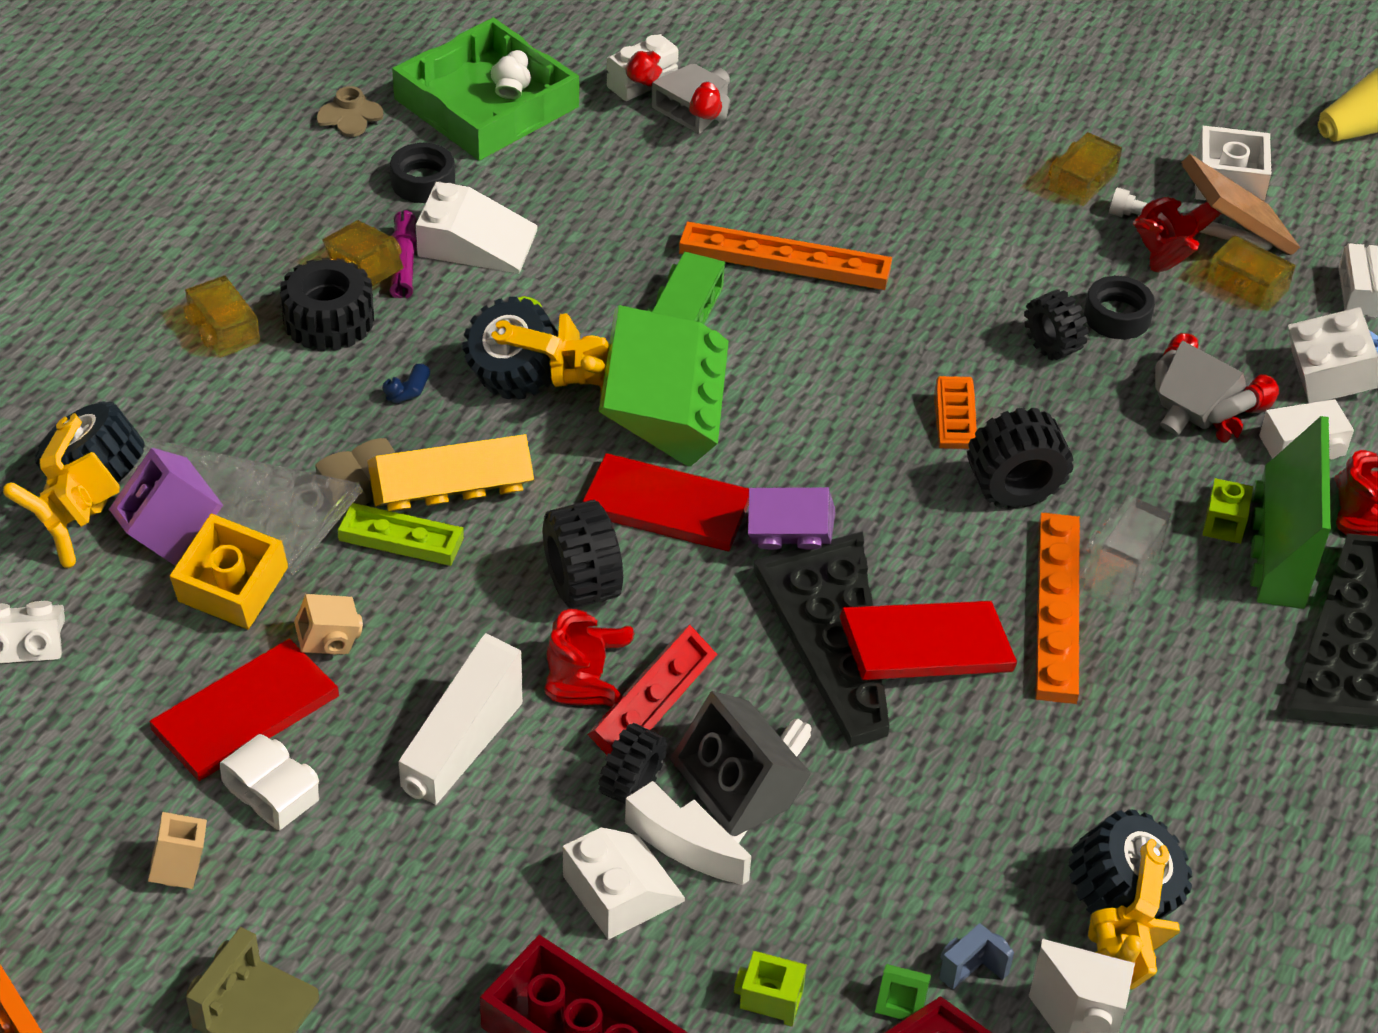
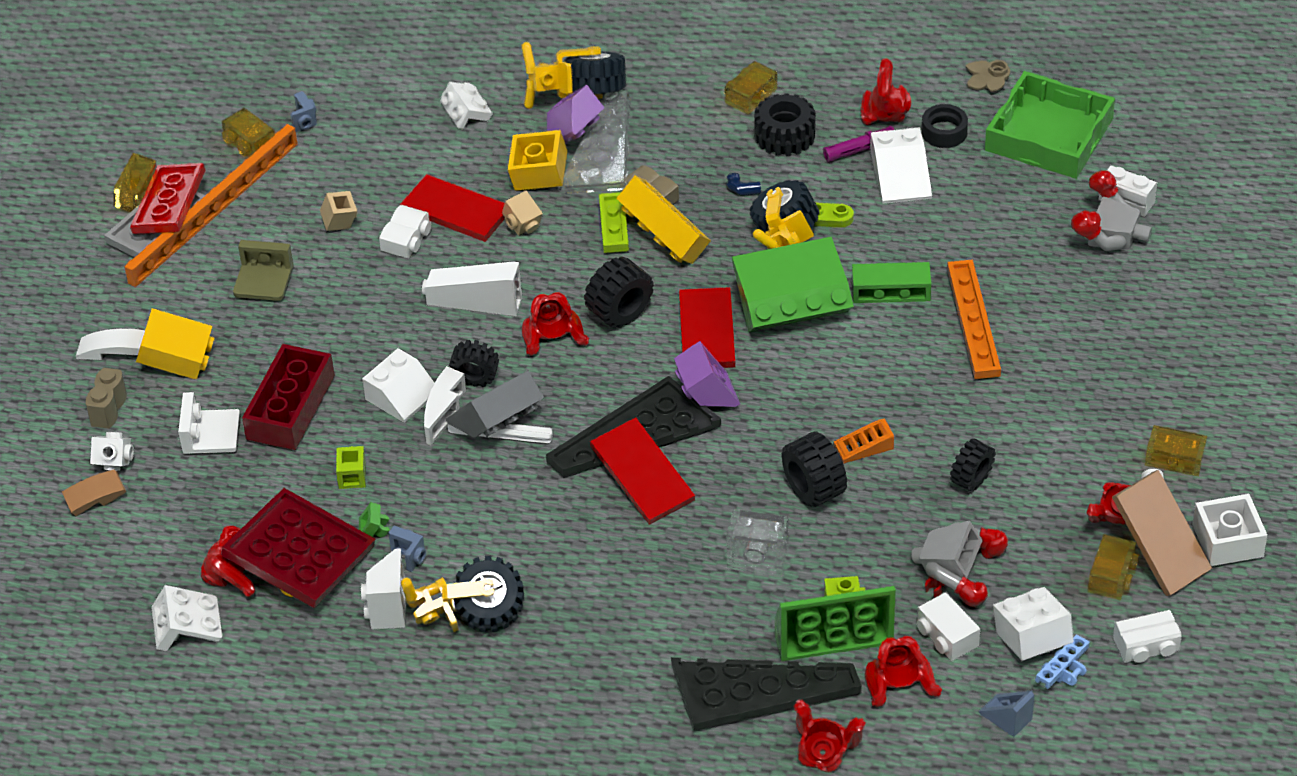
camera: 75 degrees right, 0 degrees up
clear yellow brick [322,220,404,286] -> none
white animal [491,50,531,99] -> none
plate [587,625,718,755] -> none
orange plate [1035,512,1080,704] -> none
black tyre [1084,275,1155,340] -> none
none -> red hair [861,58,911,125]

